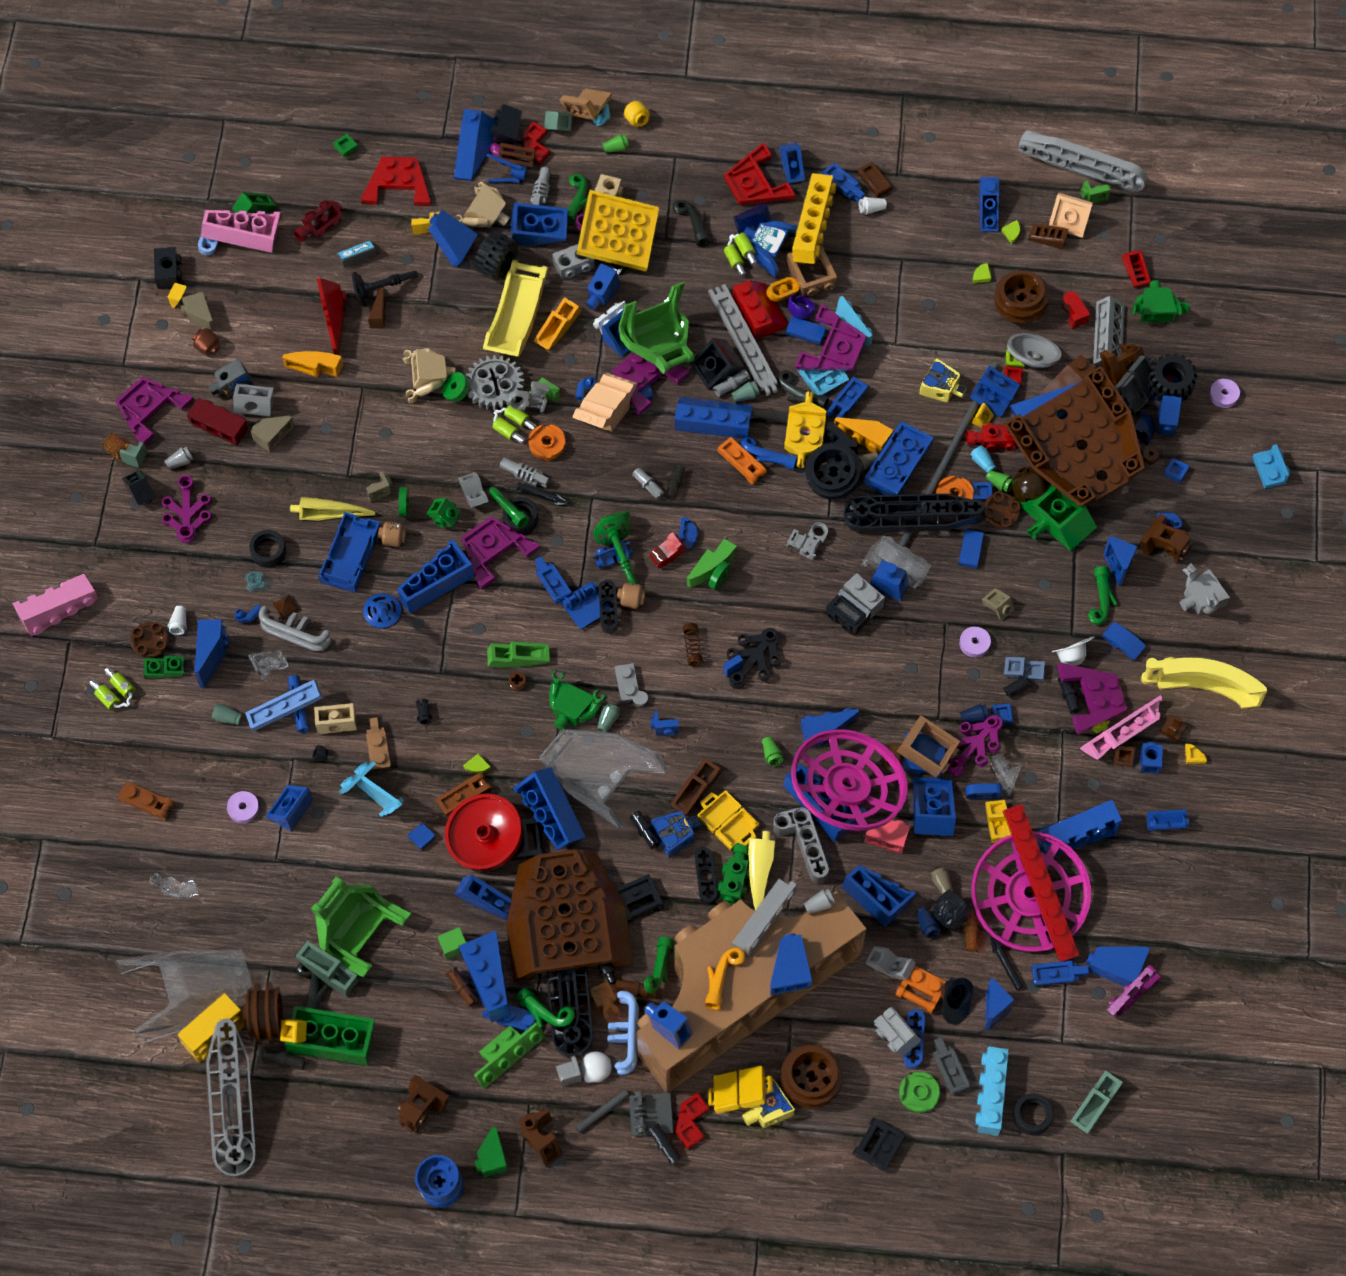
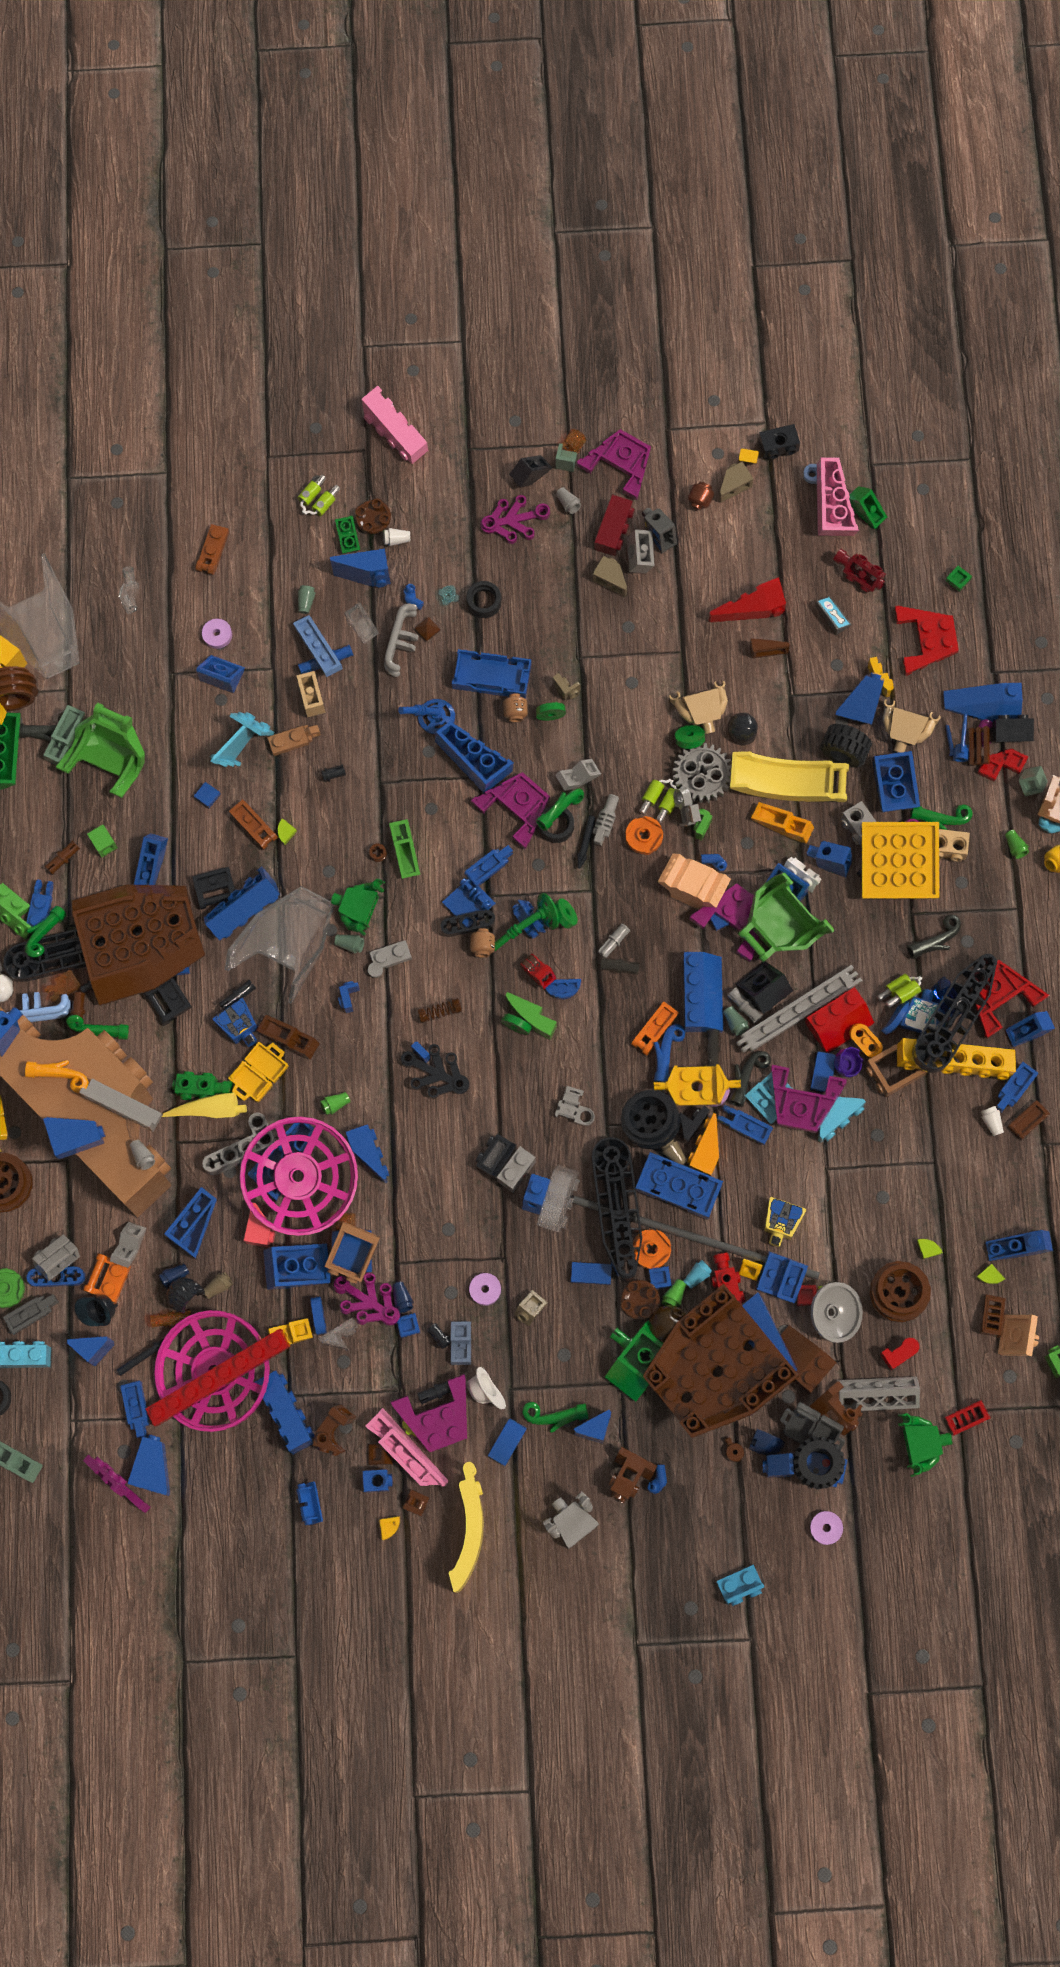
camera: 85 degrees right, 10 degrees up
light orange slope [282,351,343,378] -> none
light yellow piece [290,497,375,521] -> none
black hinge [312,745,328,762] -> none
black dish [352,270,418,308] -> none
green brick [427,498,461,528] -> none
red dish [444,794,523,872] -> none
blue wedge [459,930,510,1023] -> none
light grey hinge [530,167,551,205] -> none
black beam [695,847,717,905] -> none
blue tile [1164,458,1189,483] -> none
none -> reddish brown tile [313,1405,356,1456]
none -> black hair [727,712,758,746]
none -> black beam [912,954,997,1073]

